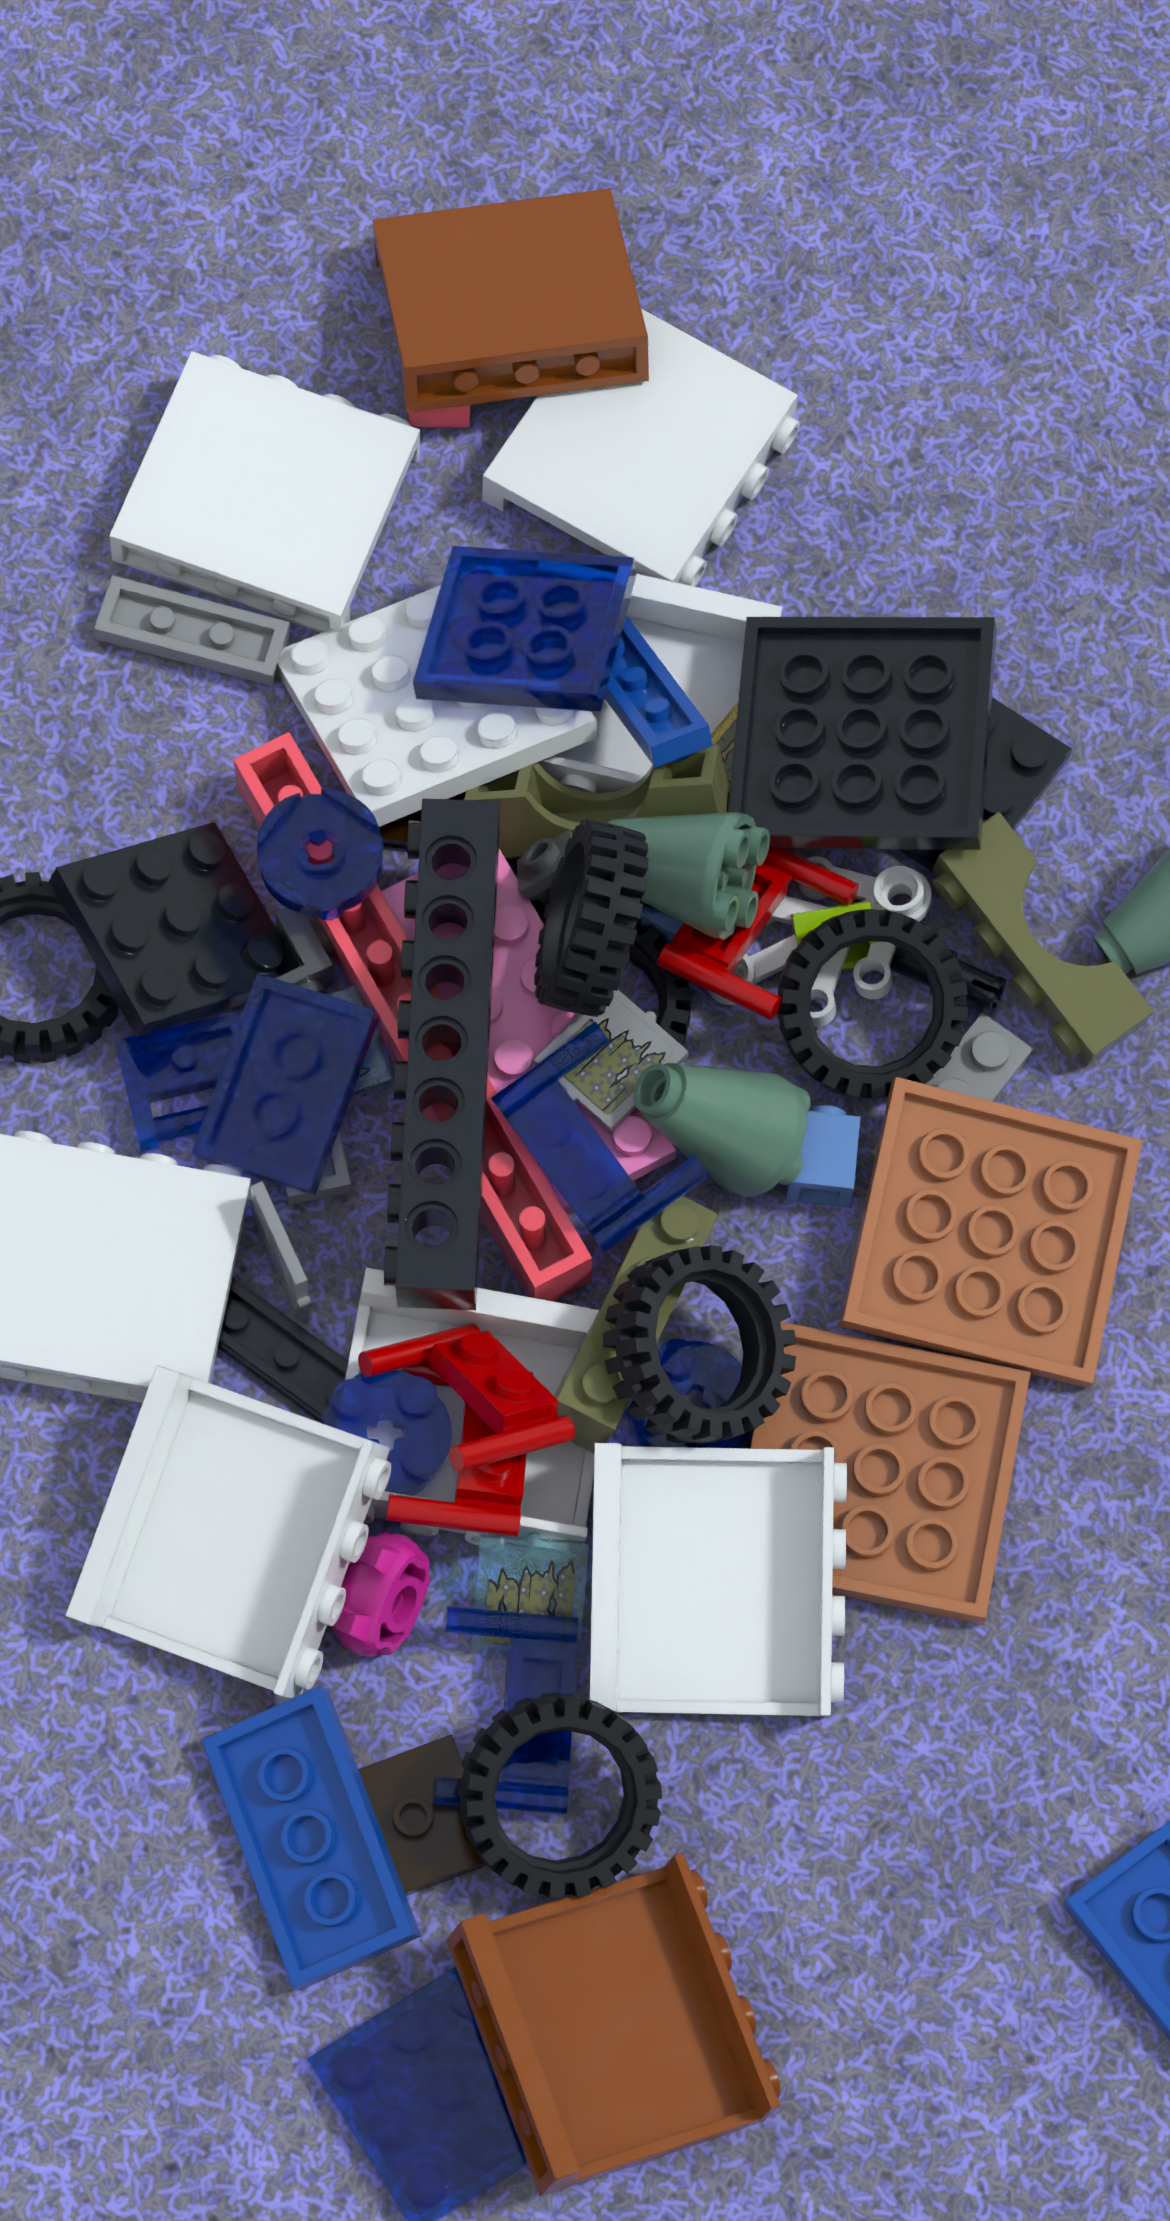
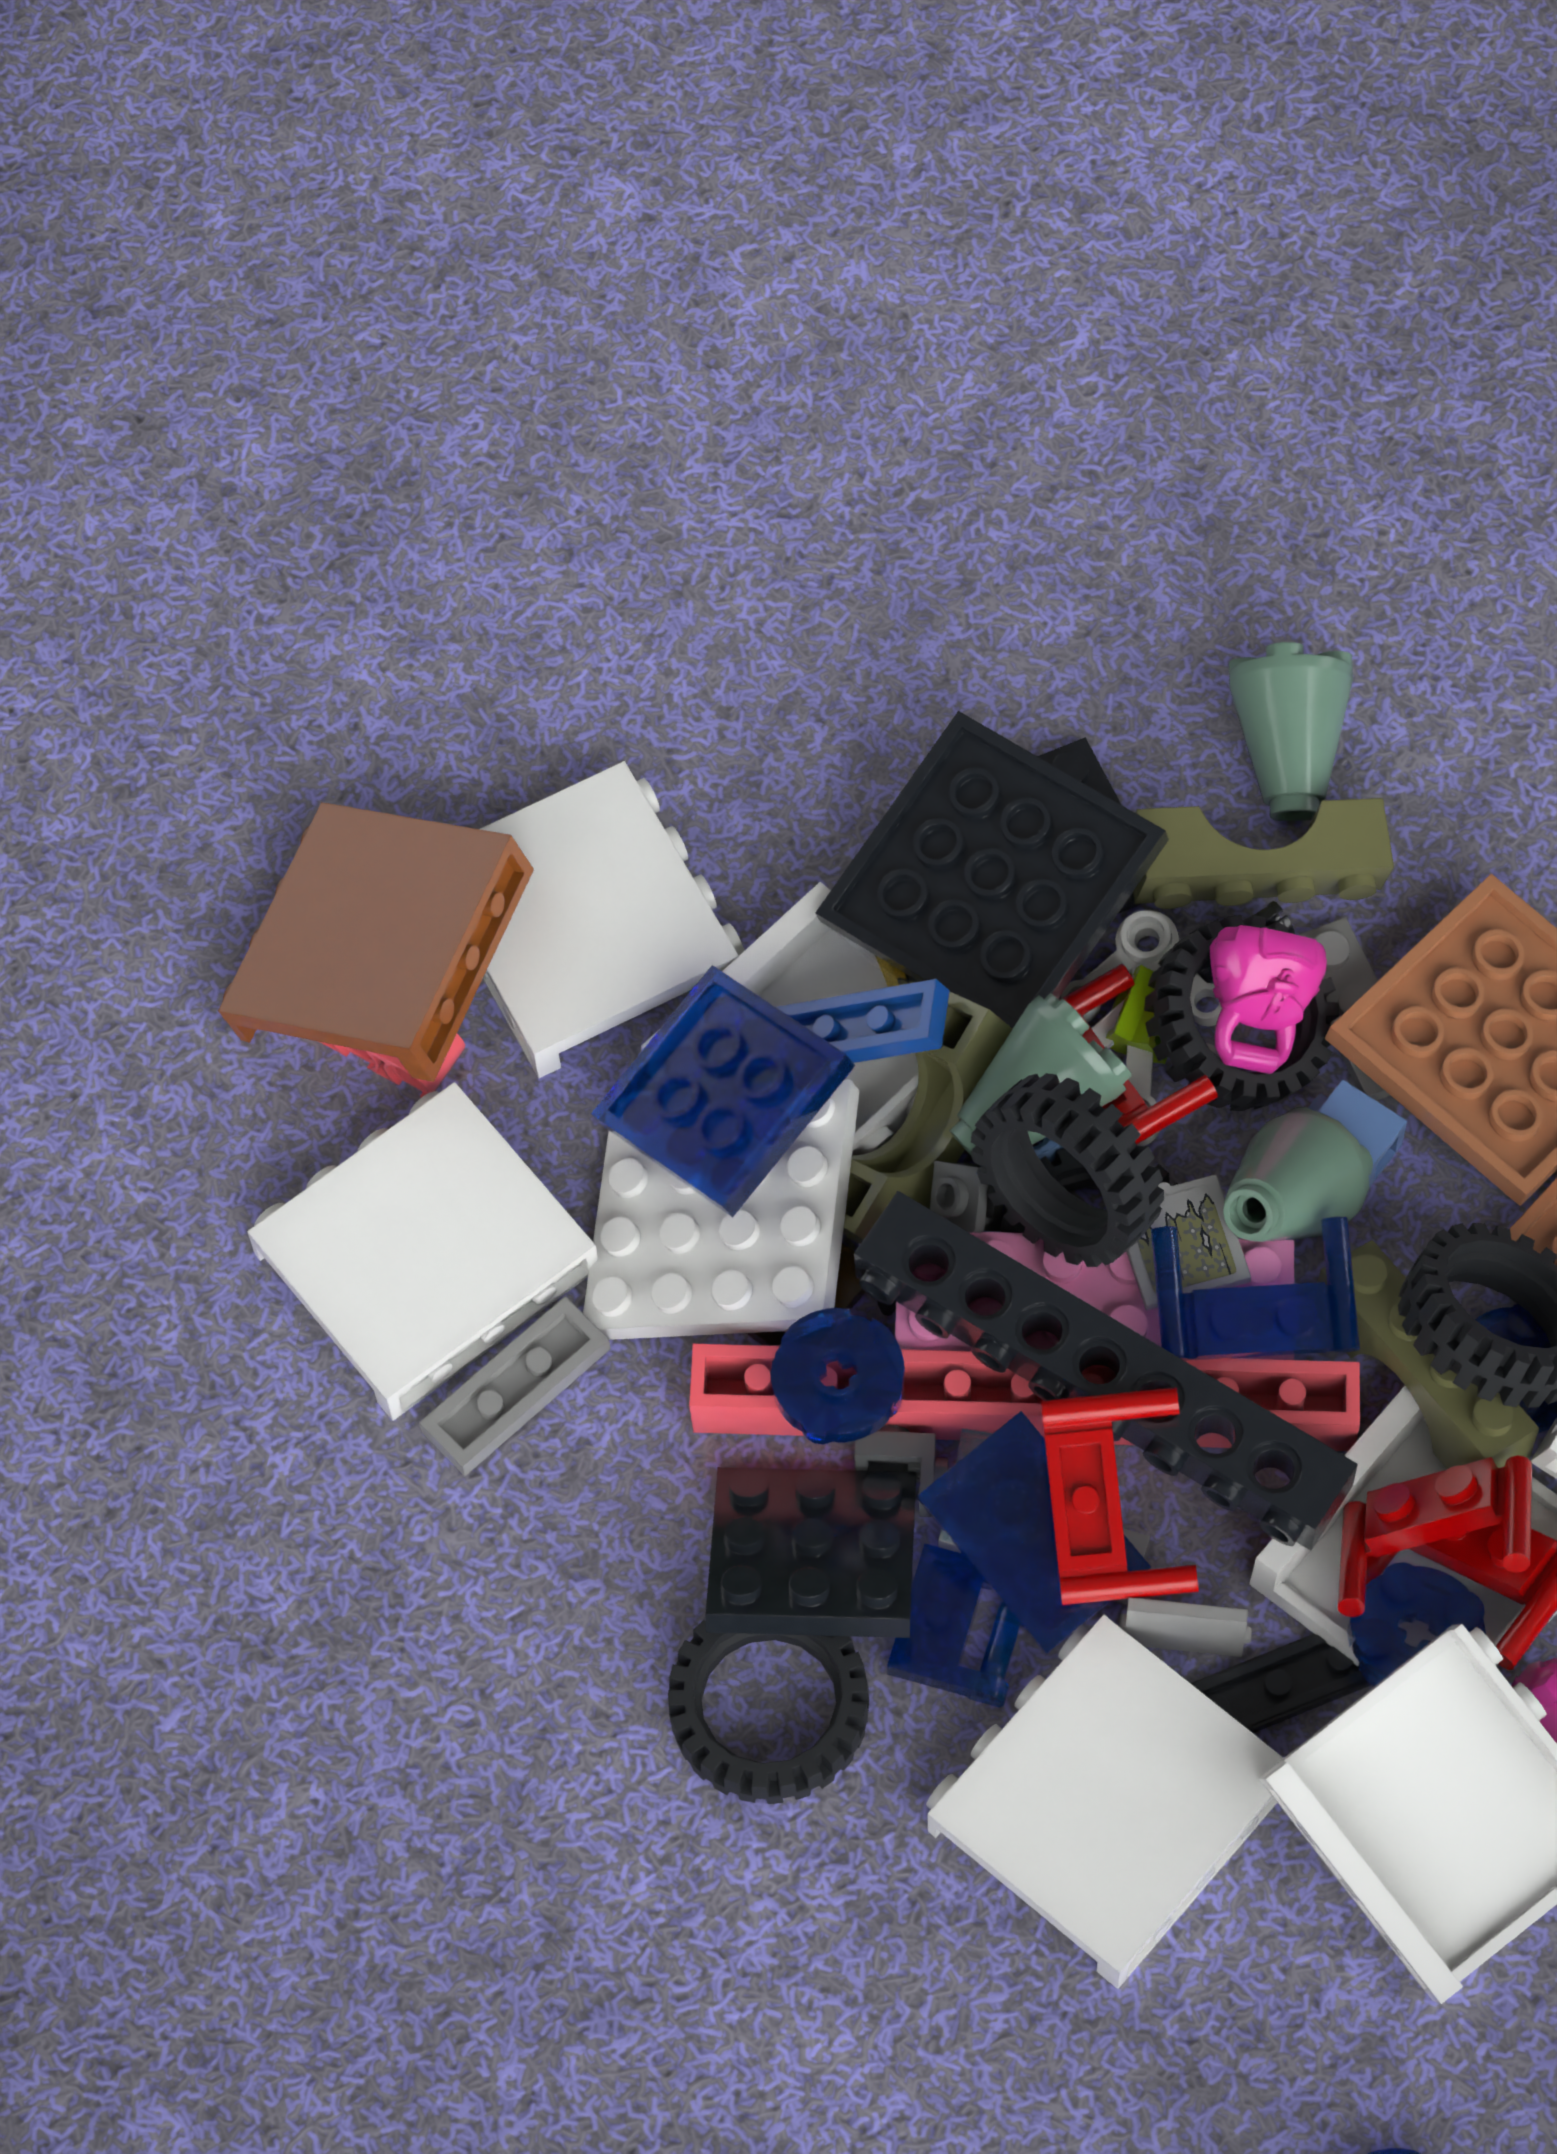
camera: 50 degrees left, 5 degrees down
none -> red plate [1041,1387,1199,1605]
none -> dark pink piece [1210,925,1327,1074]

